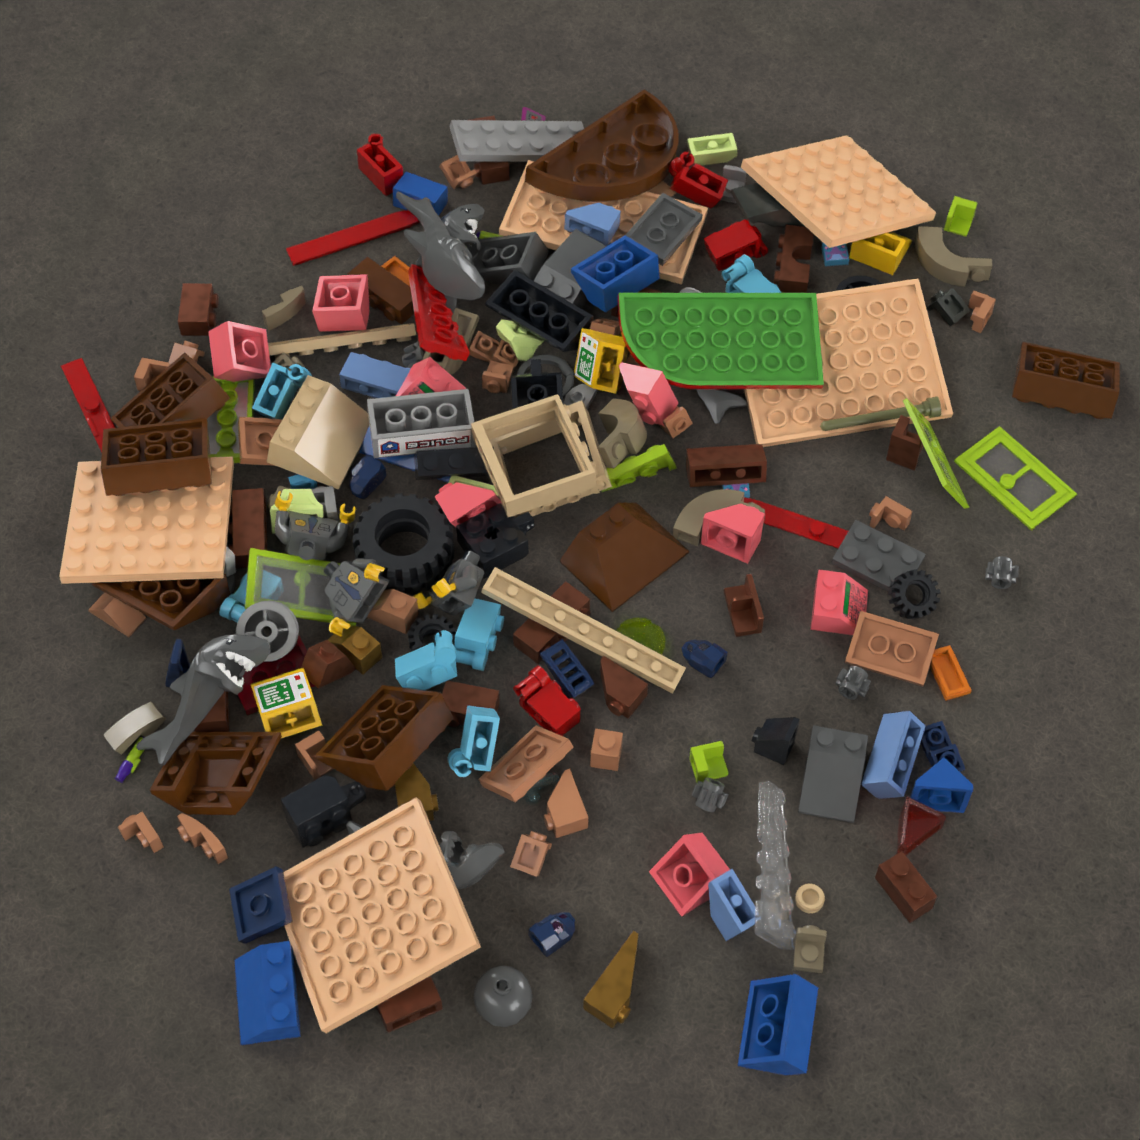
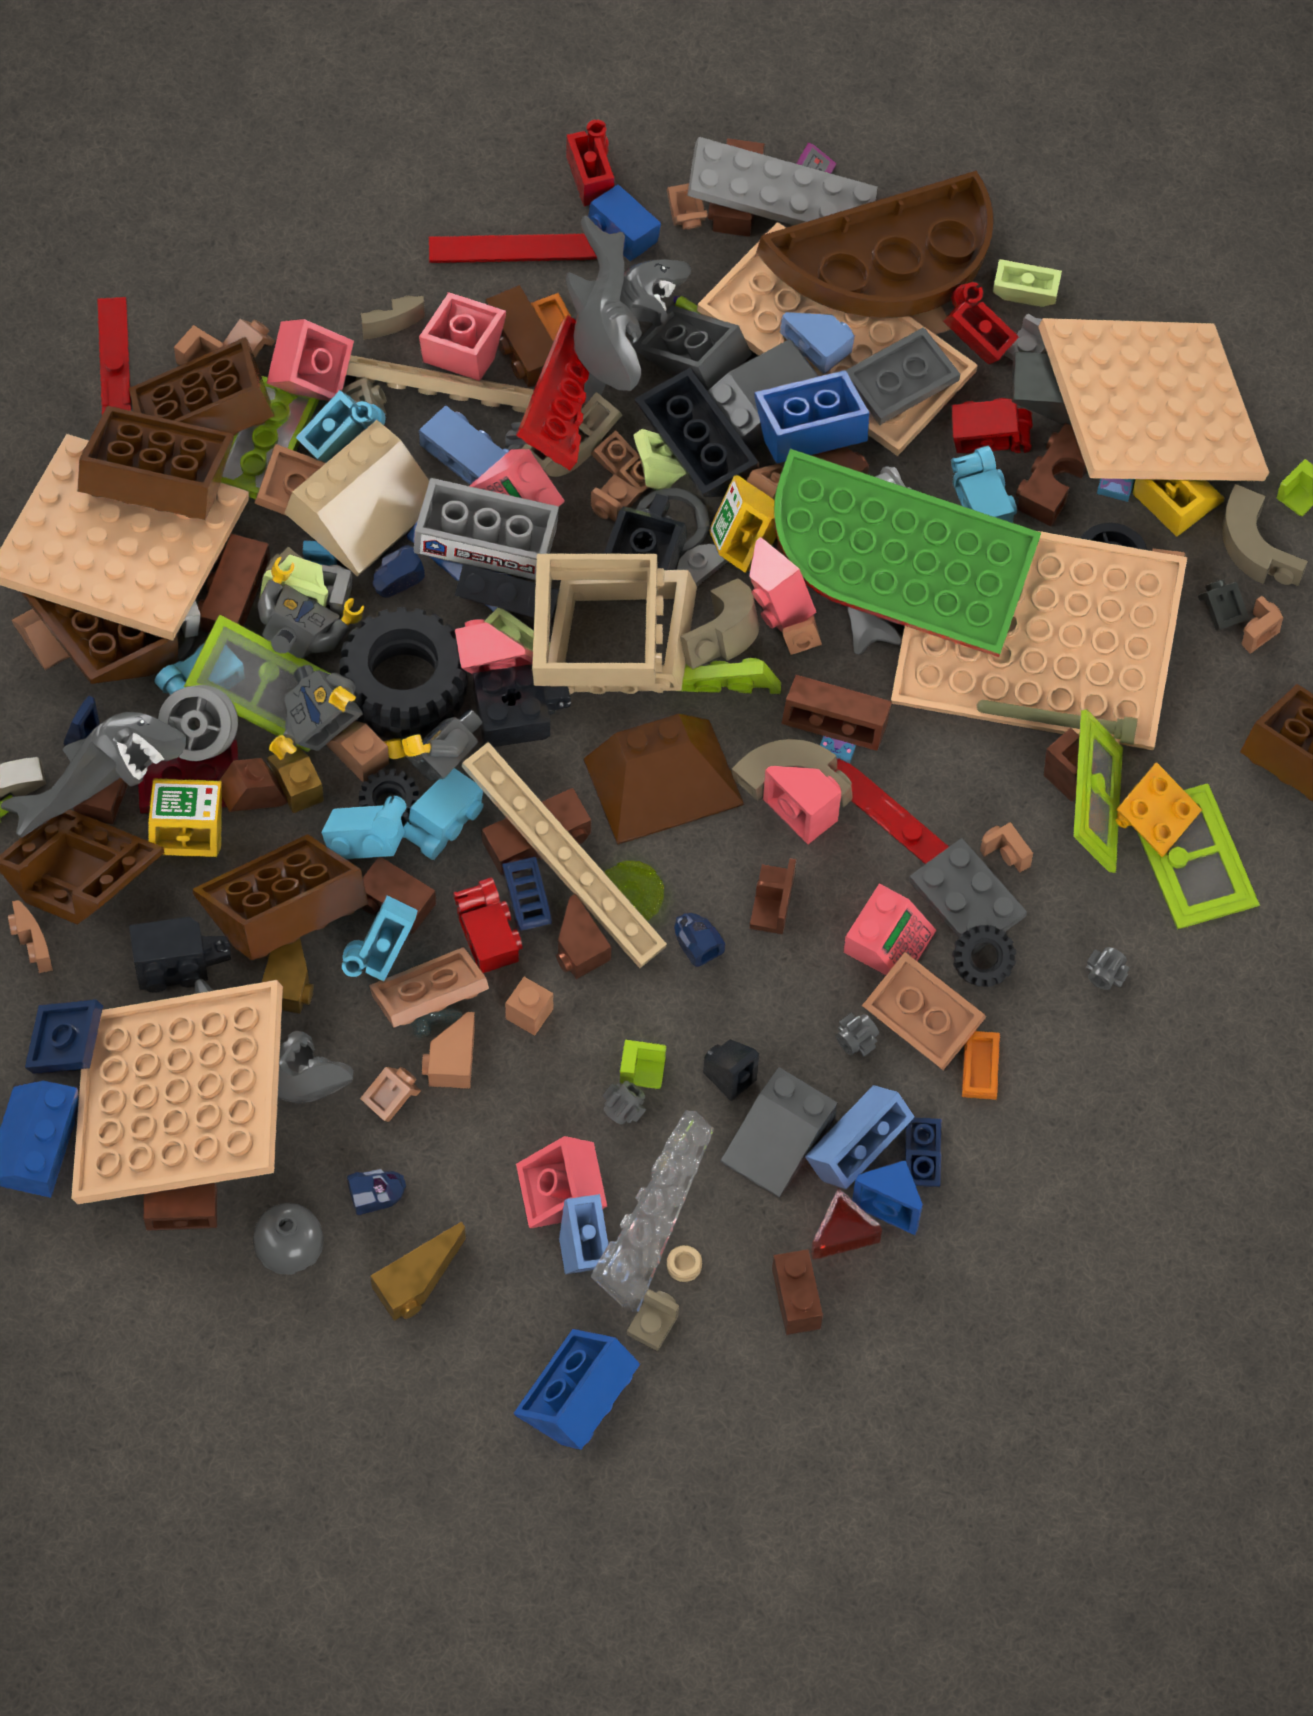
camera: 20 degrees right, 5 degrees up
copper brick [178,283,219,336] -> none
nougat panel [295,731,333,780] -> none
none -> light orange hinge [1116,762,1202,857]

